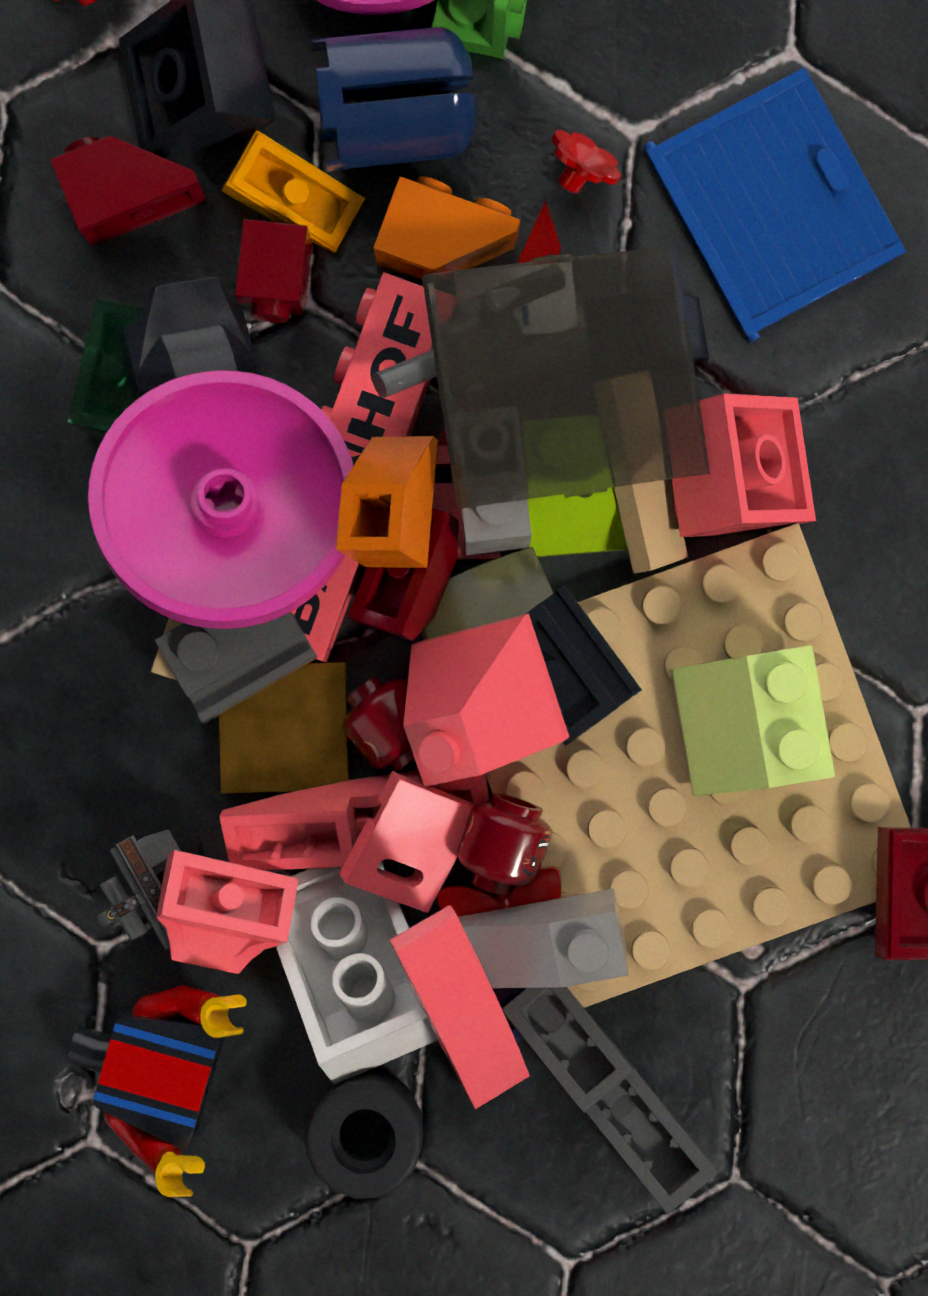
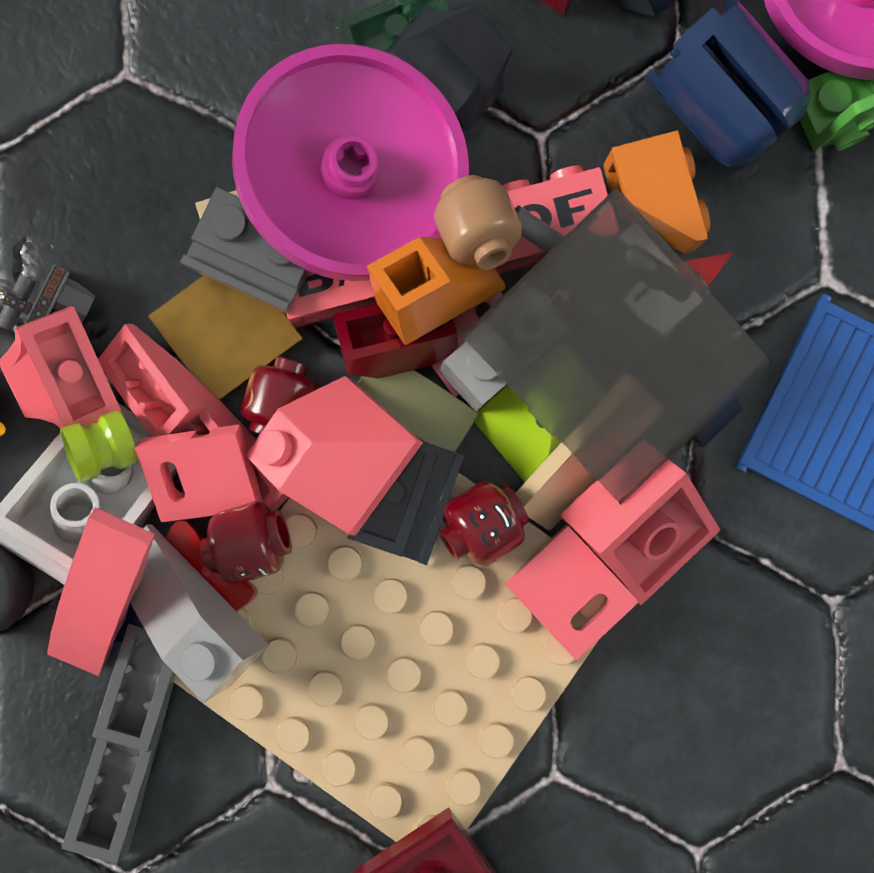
camera: 55 degrees right, 0 degrees up
light orange slope [221,130,365,253] -> none
dark red brick [235,219,313,323] -> none
red plant [551,130,622,193] -> none
yellowish green slope [671,645,835,796] -> none
none -> lime wheel [60,410,138,483]
none -> medium nougat head [434,175,522,270]
none -> dark red head [439,481,529,568]
none -> coral piece [504,525,639,661]

